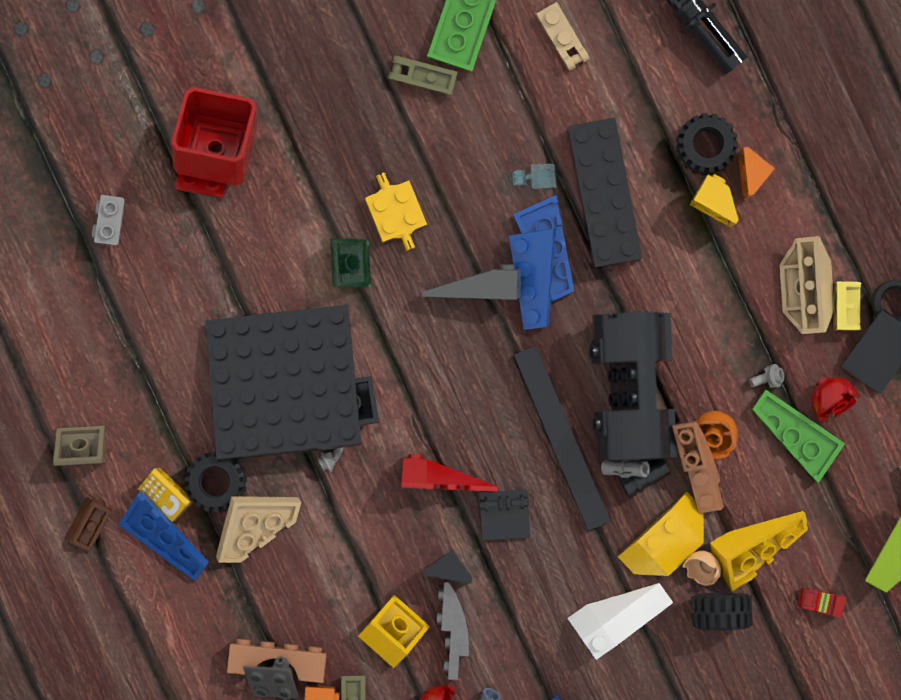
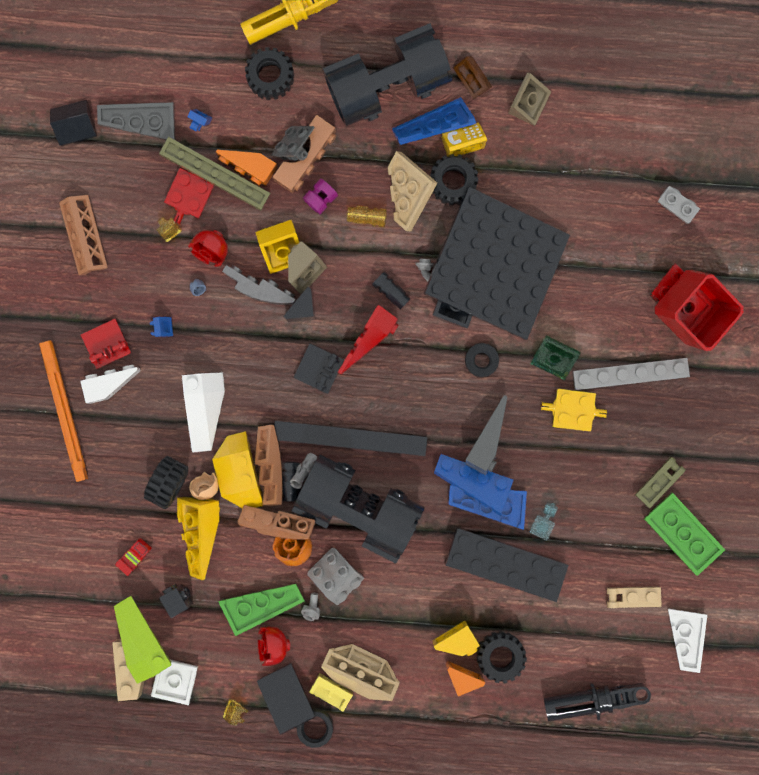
camera: 125 degrees right, 0 degrees up
none -> black brick [159,584,193,618]
none -> nougat slope [255,425,282,506]
none -> dark tan slope [288,241,327,294]
none -> magenta wheel [302,178,338,215]
none -> light grey bracket [307,548,364,605]
none -> black cylinder [322,23,453,127]
none -> clear yellow axle [347,205,387,228]
none -> black axle [372,271,410,310]
none -> black tyre [465,343,499,377]
none -> light grey plate [572,358,690,390]

